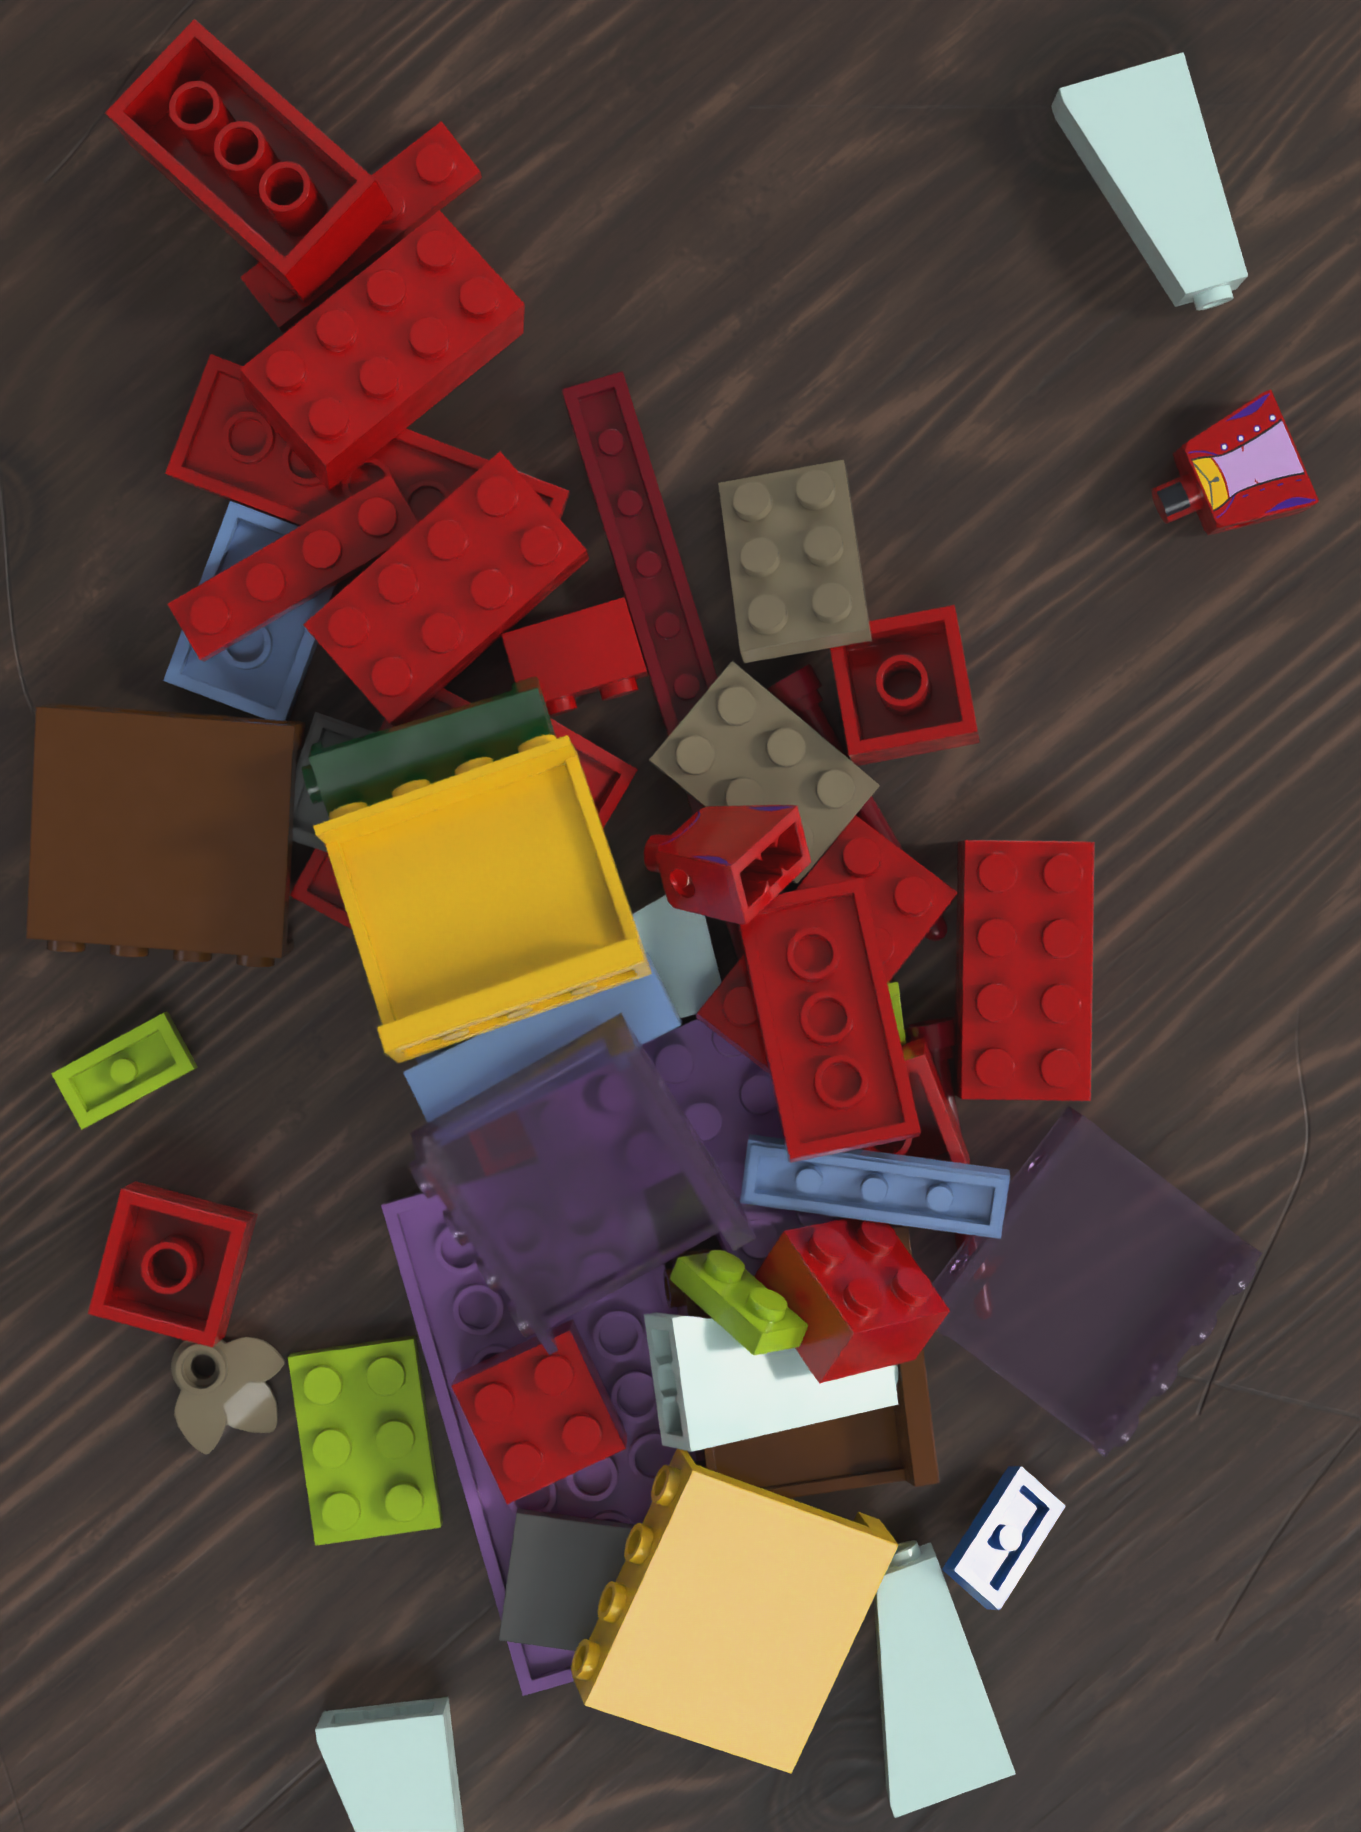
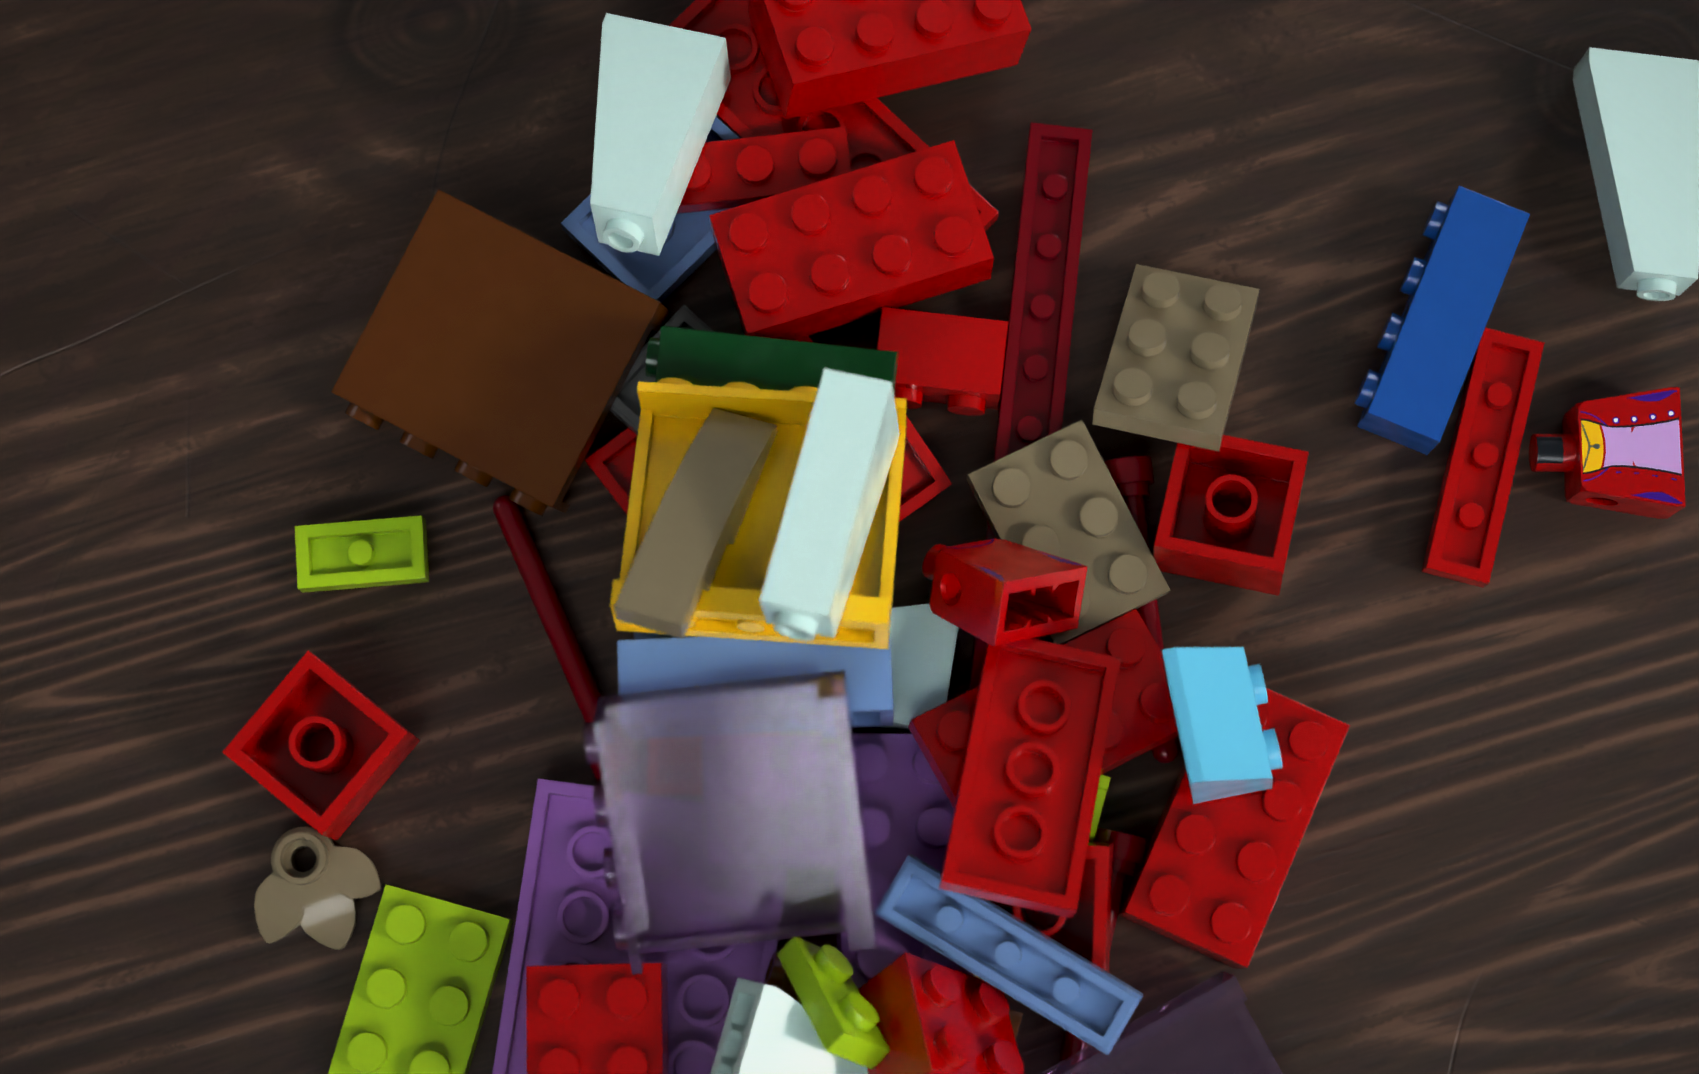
camera: 25 degrees right, 10 degrees down
none -> dark red piece [493,495,644,782]
none -> light aqua slope [590,13,731,256]
none -> dark tan slope [614,407,777,639]
none -> light aqua slope [760,368,900,641]
none -> medium azure slope [1162,647,1283,804]
none -> blue brick [1354,186,1530,455]
none -> red plate [1421,327,1545,588]

